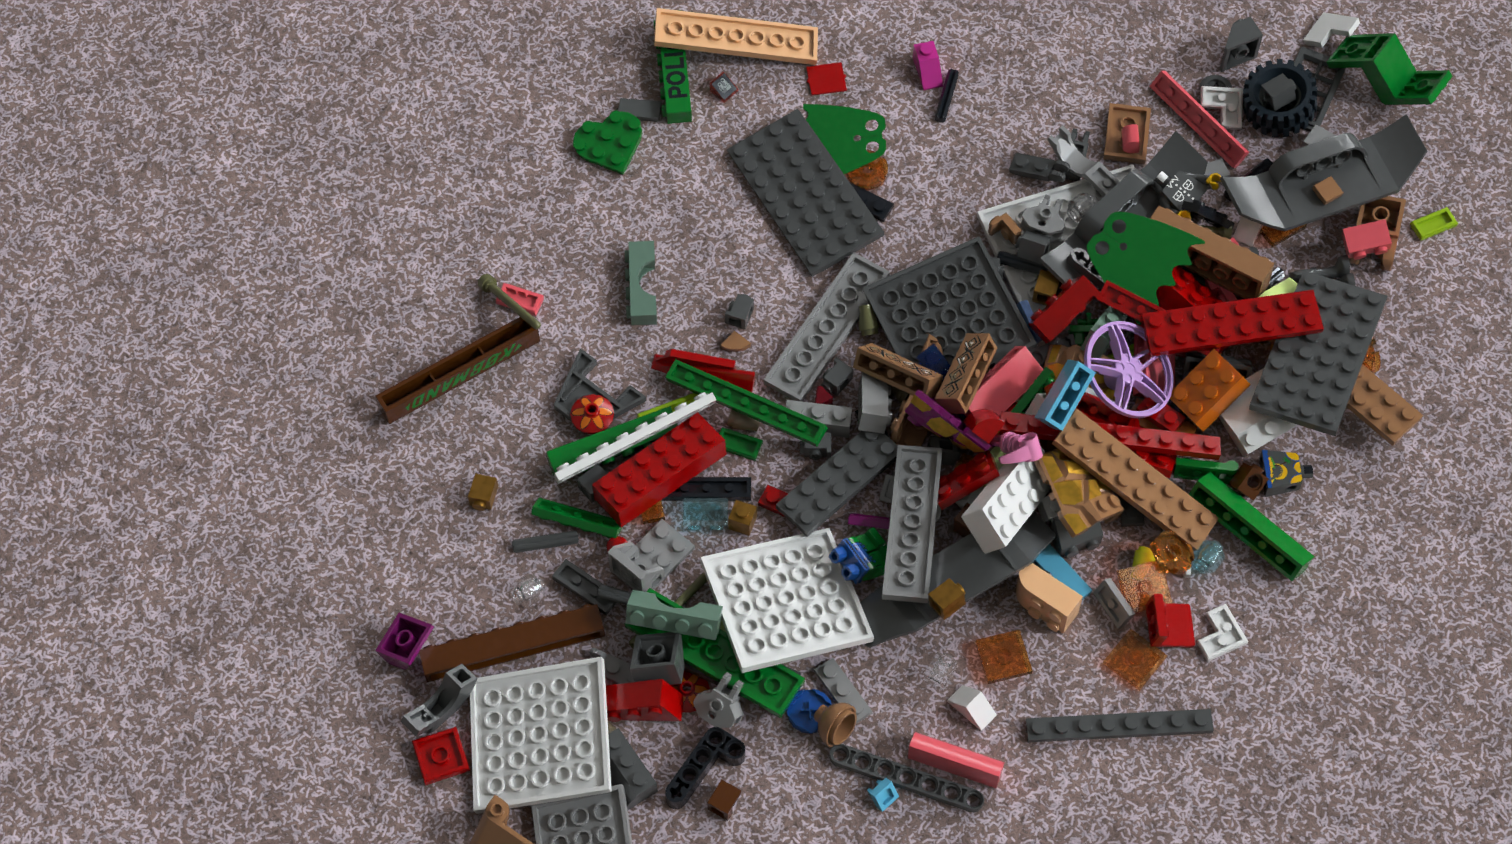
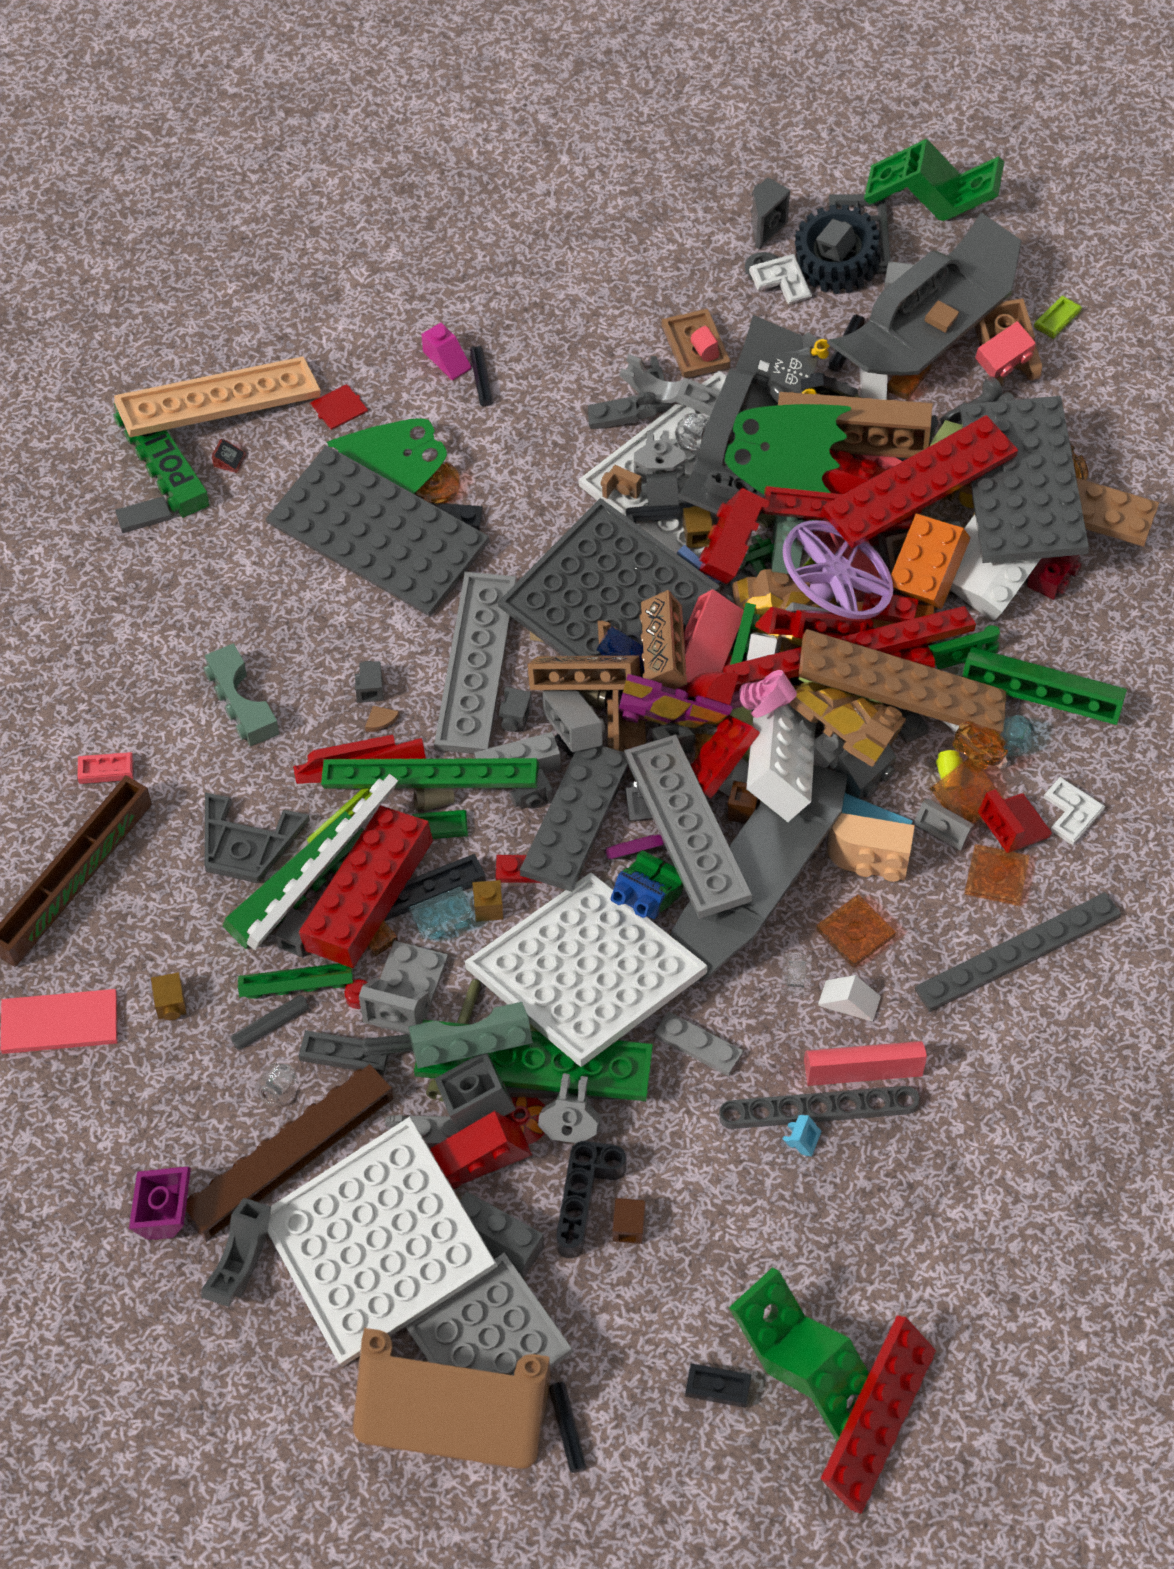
camera: 25 degrees left, 5 degrees down
red plate [412,727,470,786] -> none
olive piece [478,274,541,330] -> none
red dish [570,394,614,434] -> none
green plate [573,110,643,175] -> none
blue tile [787,689,832,734] -> none
medium nougat piece [814,703,857,747] -> none
dark red slope [815,386,833,405] -> none
olive cone [859,304,880,336] -> none
pearl gold brick [928,578,966,620] -> none
medium azure brick [1035,359,1096,431] -> none
coral plate [1149,71,1249,168] -> none
reddish brown brick [1228,462,1269,501] -> none
torso [1259,450,1313,497] -> none
white tile [1303,12,1360,48] -> none
none -> coral tile [0,989,117,1054]
none -> dark red brick [1027,555,1082,600]

